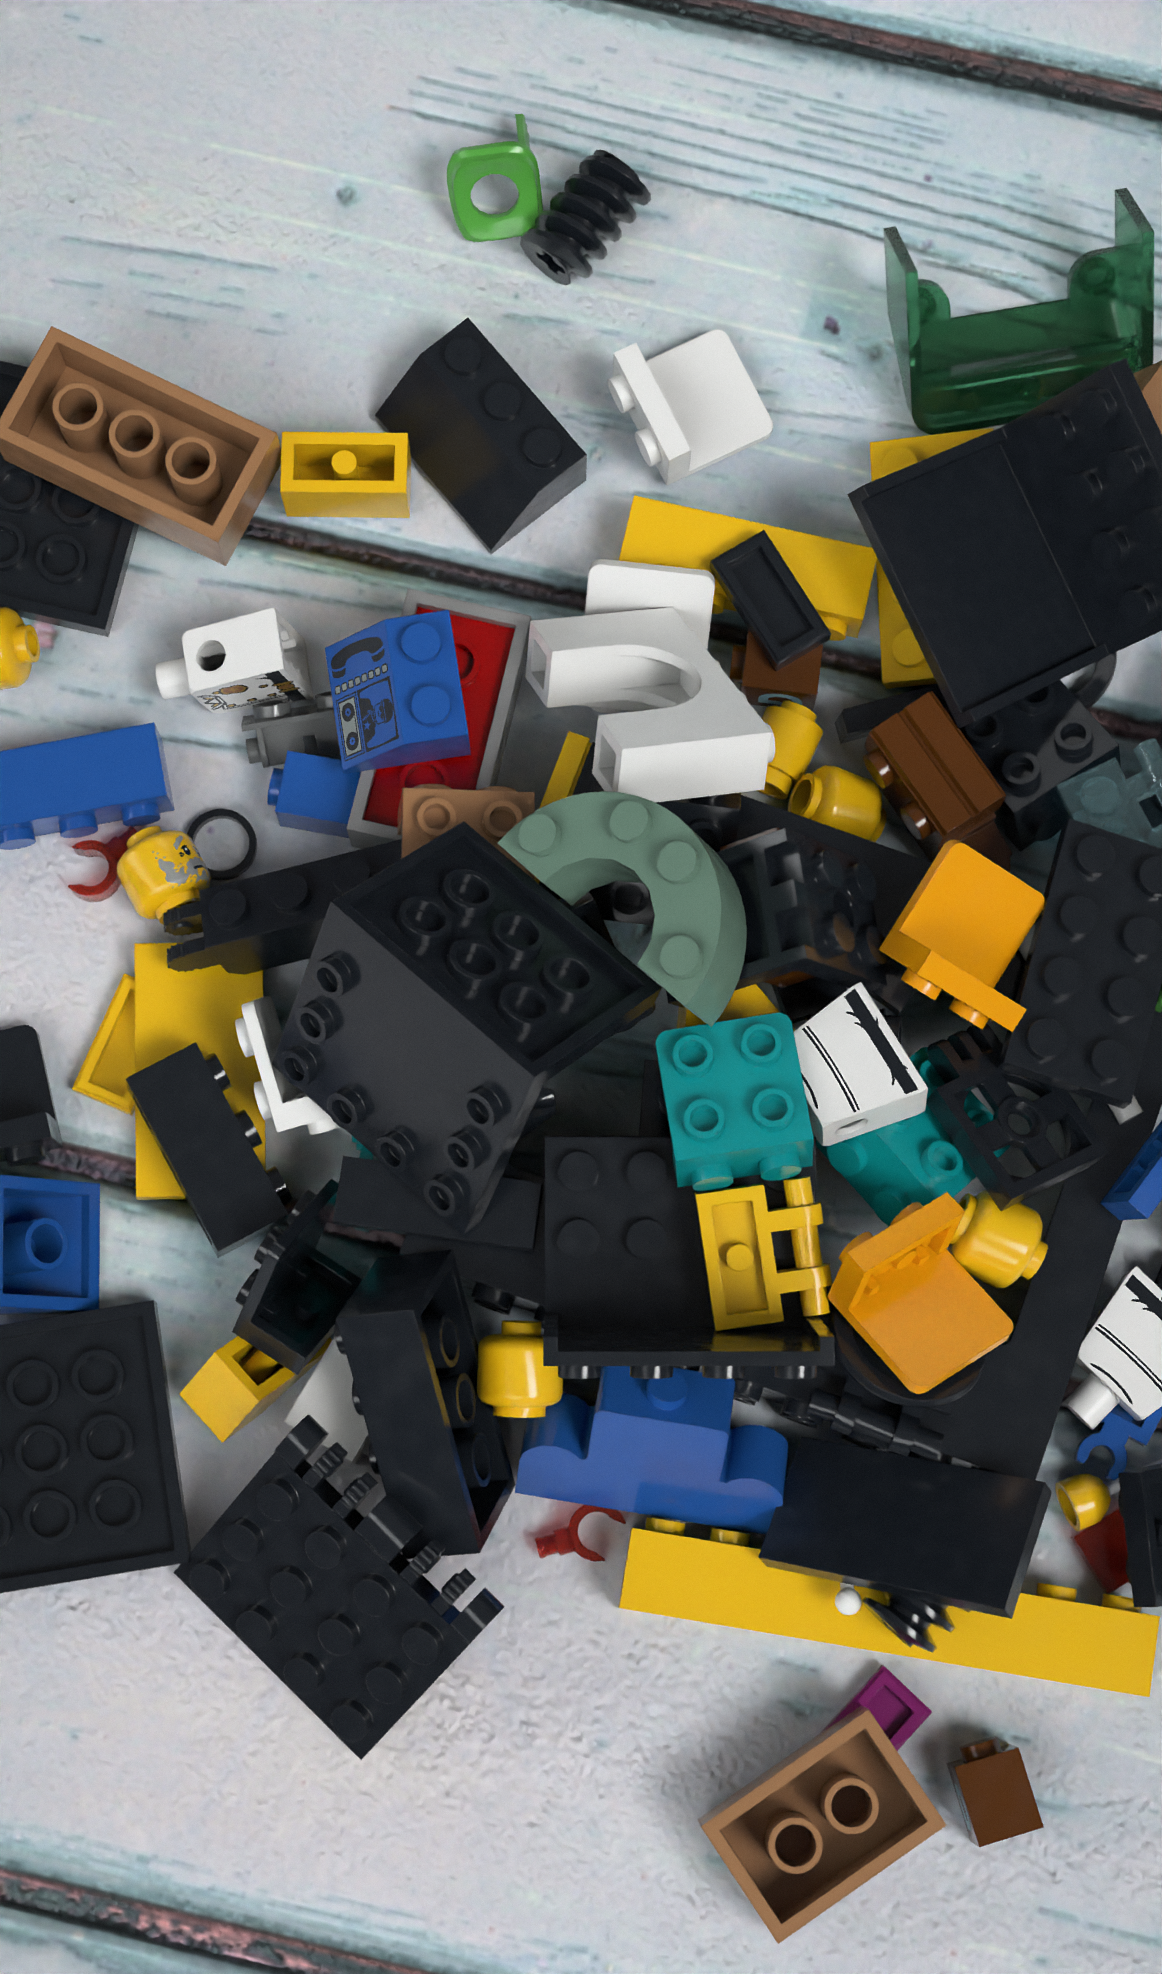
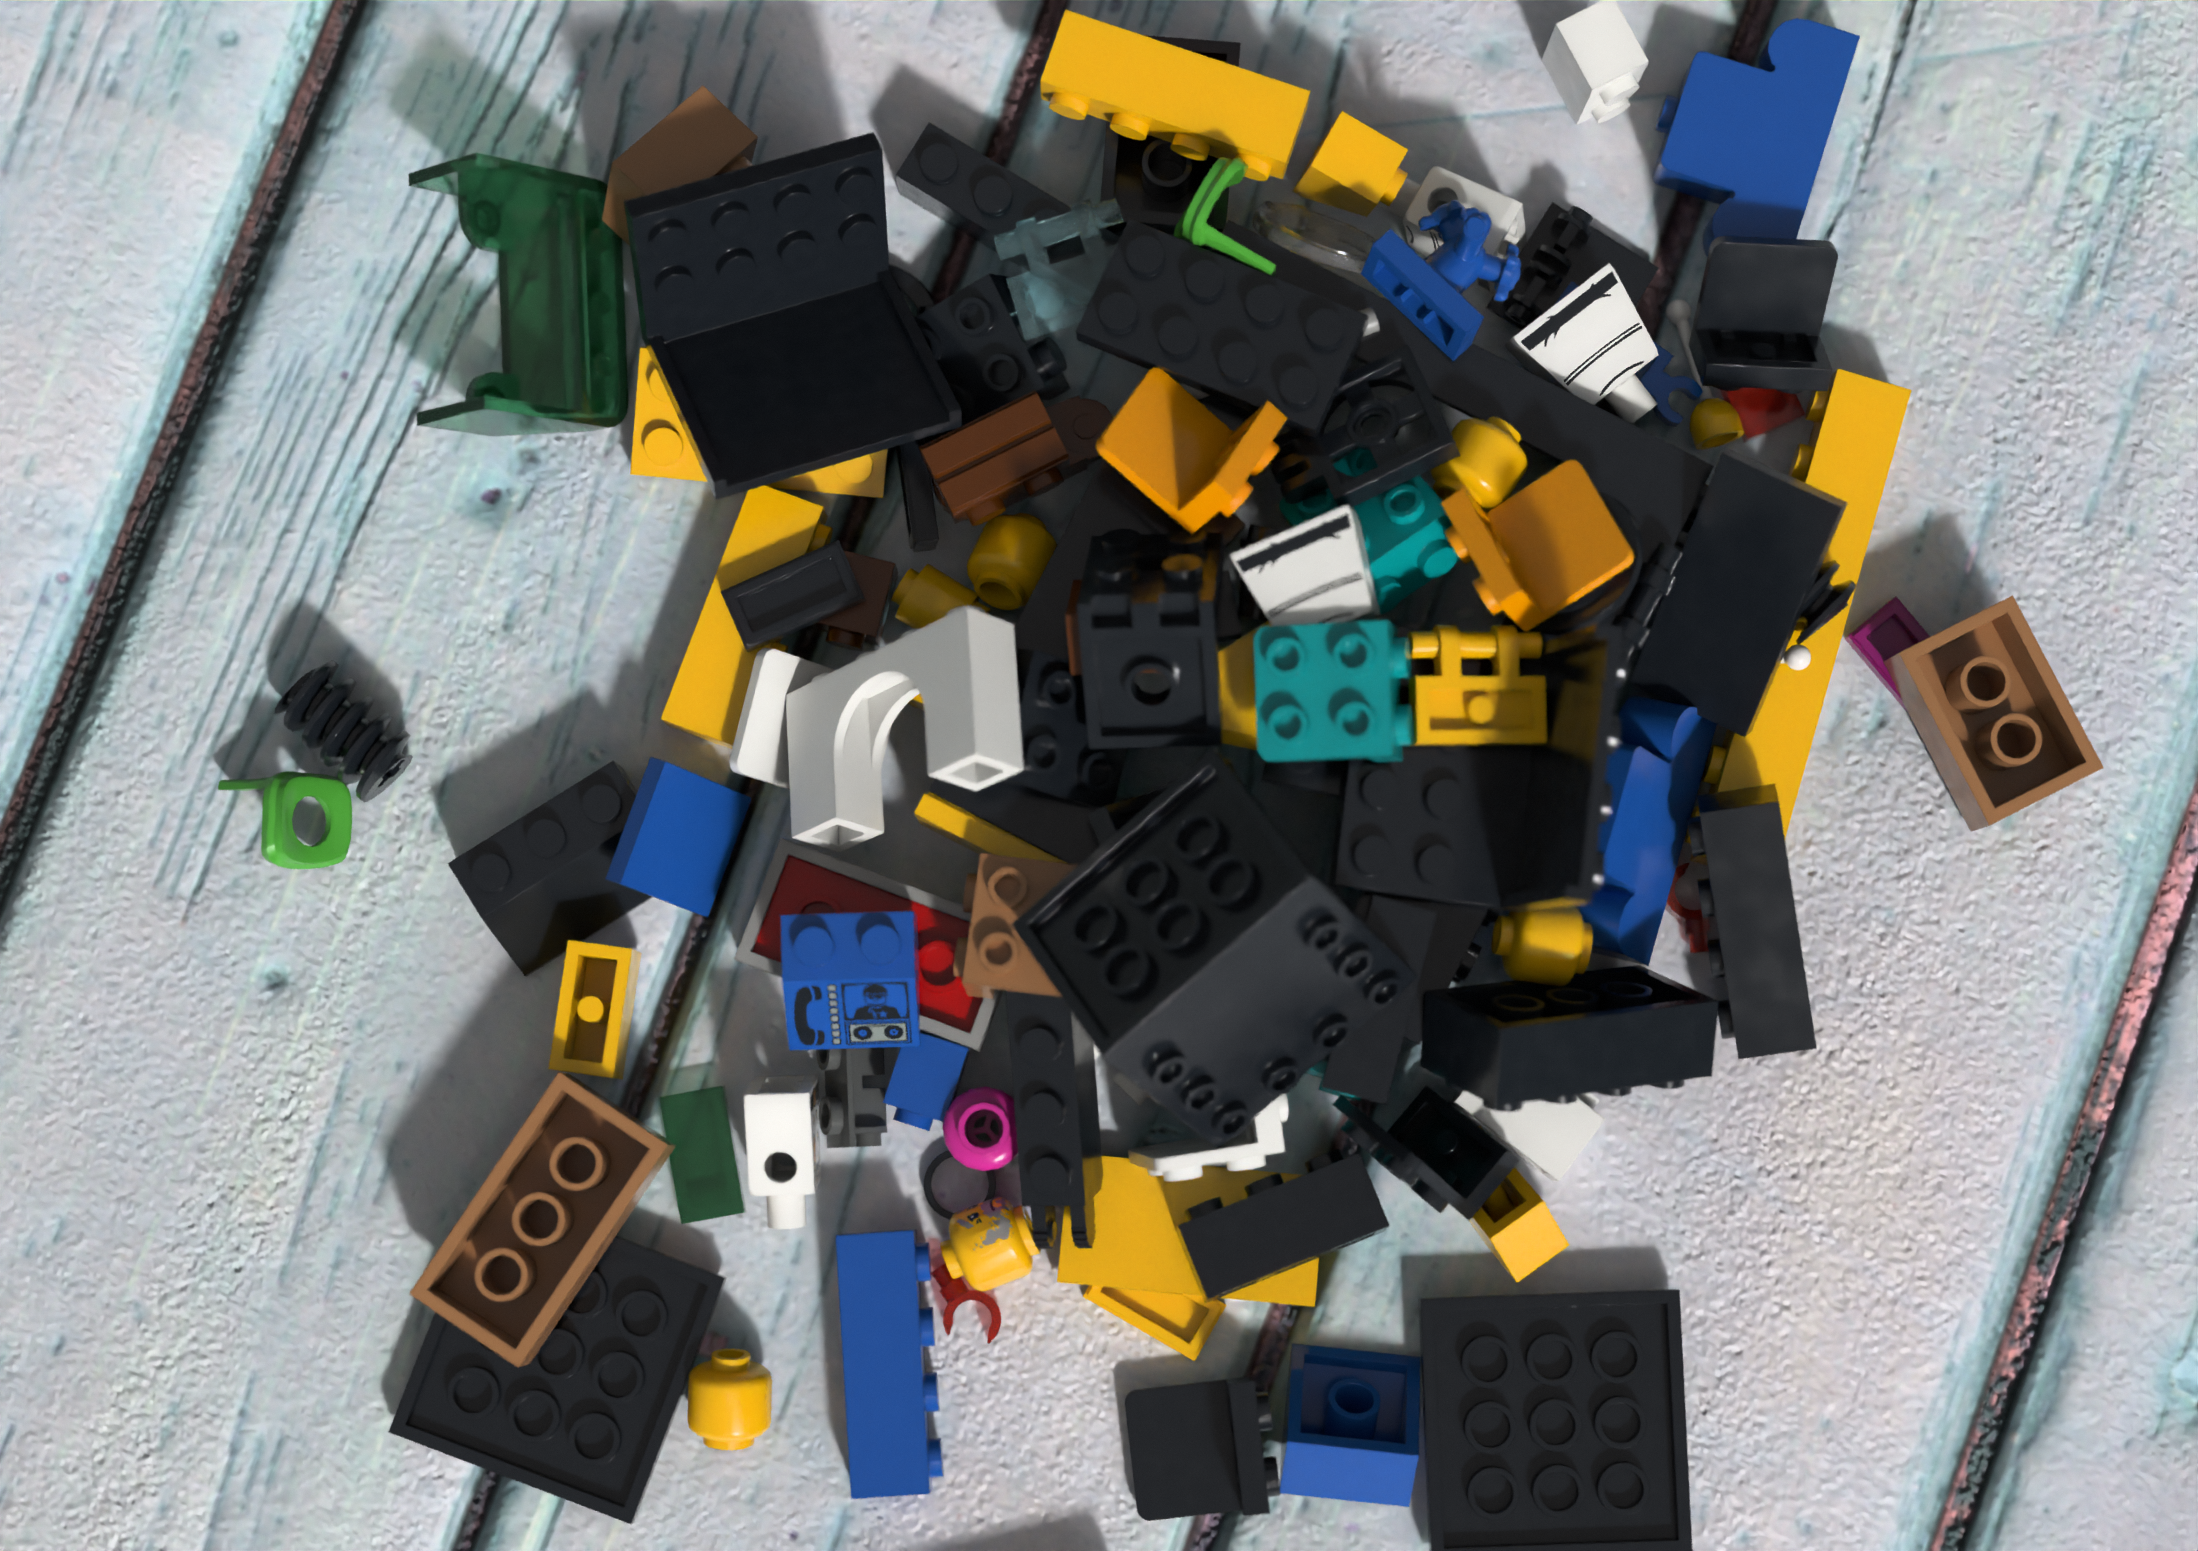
camera: 80 degrees left, 5 degrees up
black hinge [173,1415,505,1760] -> none
sand green brick [497,791,747,1027] -> none
white bracket [607,329,773,486] -> none
reddish brown brick [946,1736,1044,1847] -> none
none -> blue tile [605,757,752,917]
none -> clear green tile [659,1085,747,1224]
none -> dark pink head [942,1086,1018,1171]
none -> black brick [1687,784,1817,1059]

